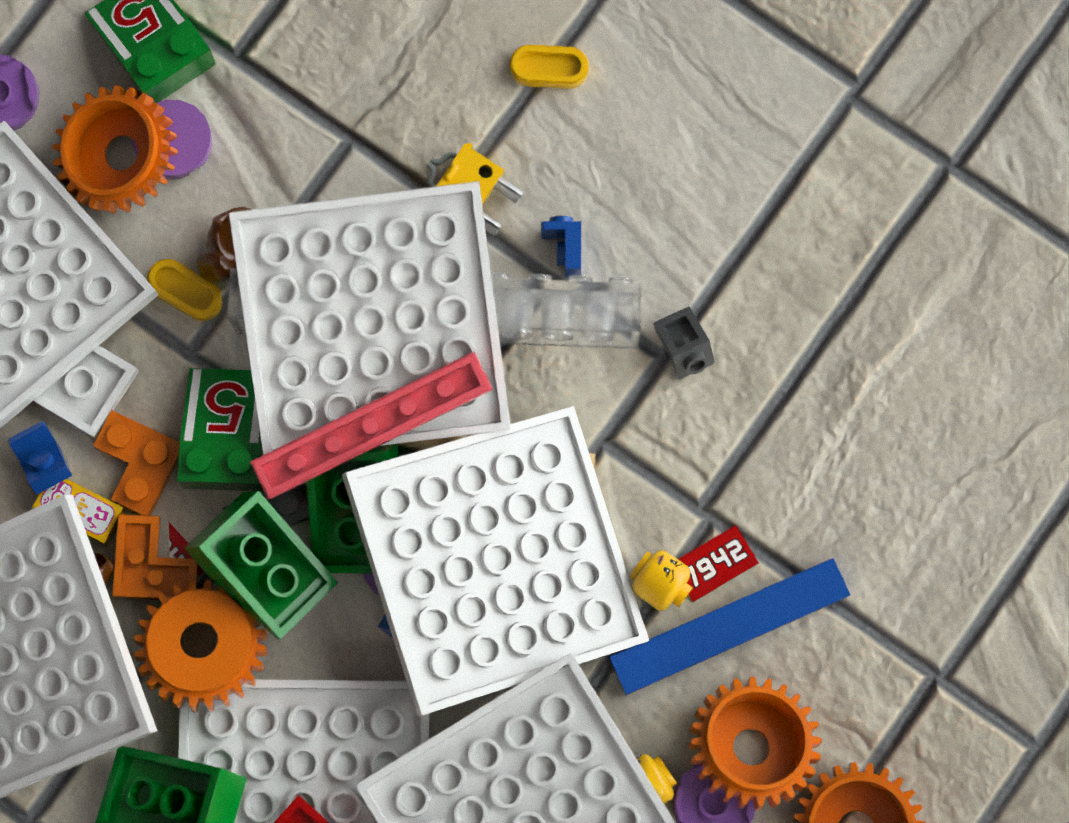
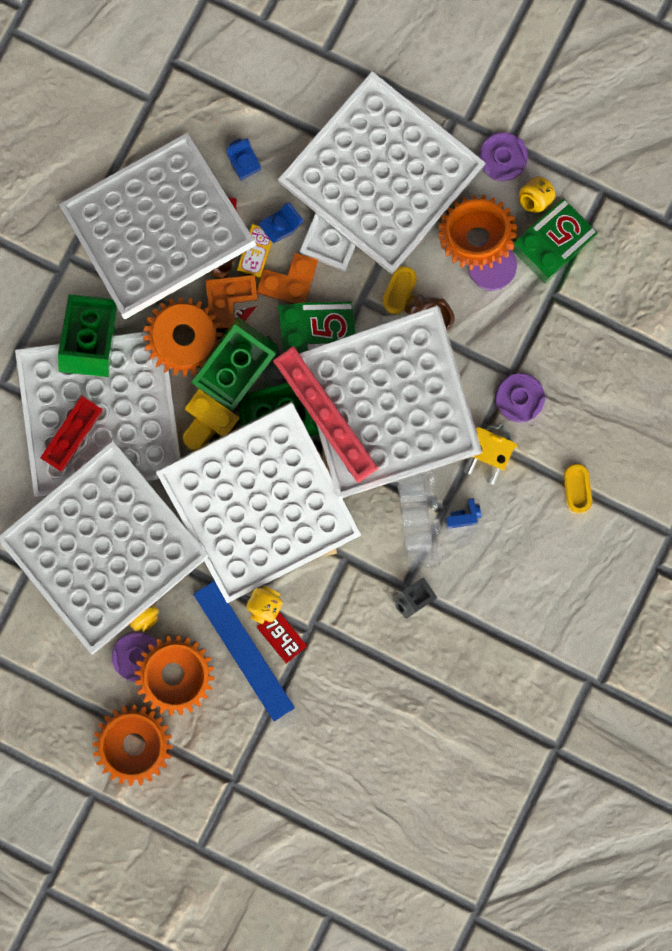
camera: 80 degrees right, 5 degrees up
none -> yellow brick [183,389,241,451]
none -> medium lavender tile [495,373,545,423]
none -> yellow head [519,176,555,213]

